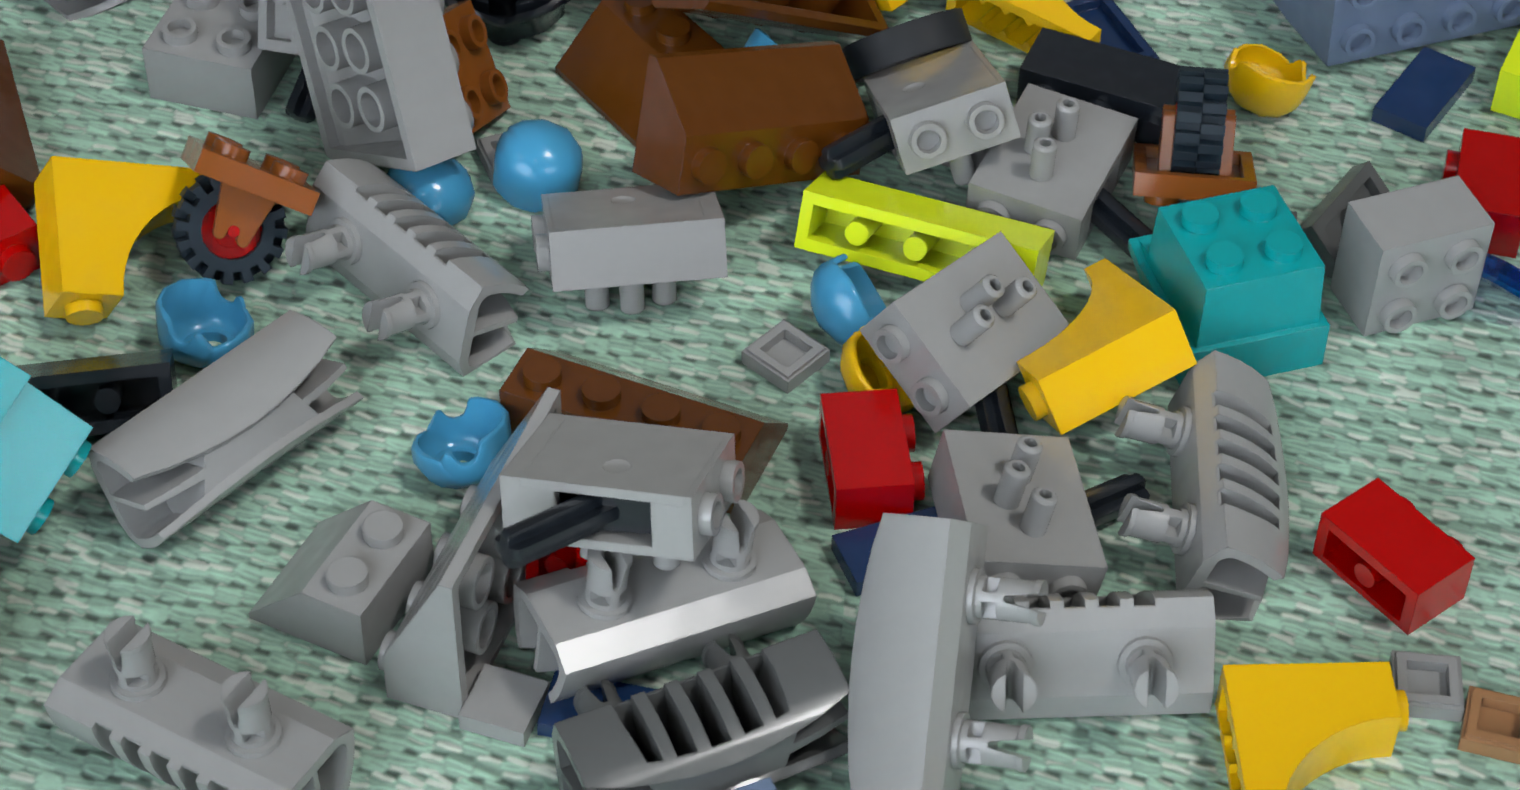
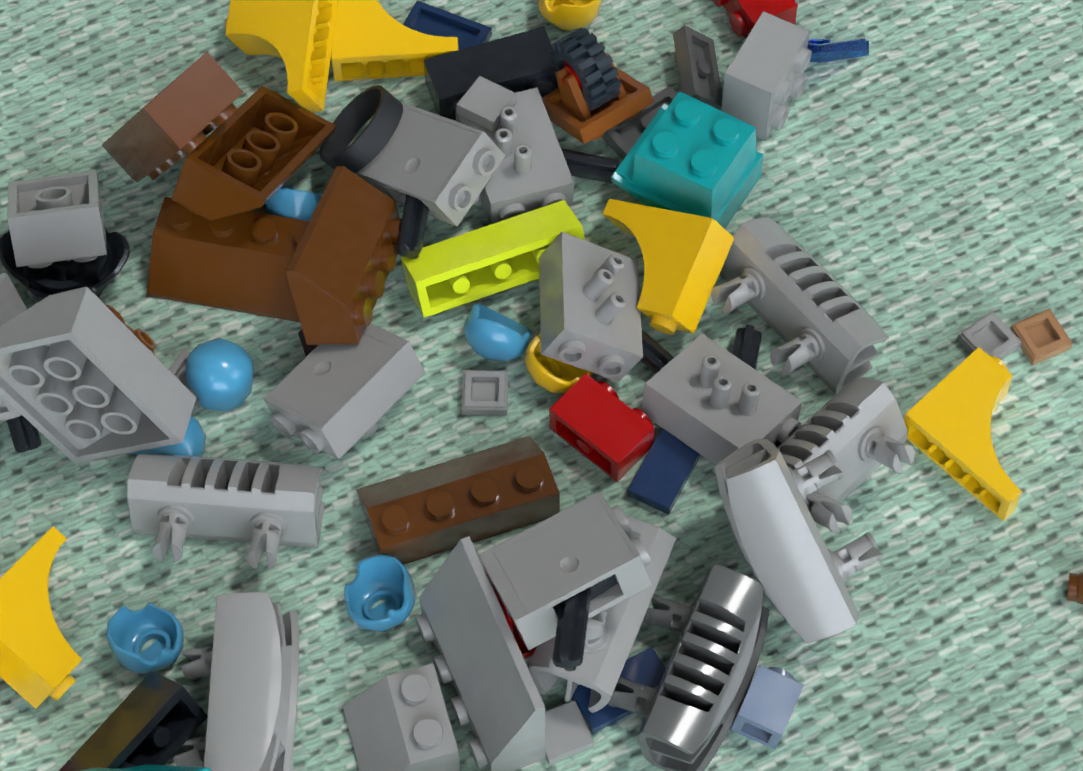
camera: 40 degrees left, 15 degrees up
plate [171,131,320,285] -> none
red brick [1312,478,1475,635] -> none
none -> light grey tile [457,76,516,132]

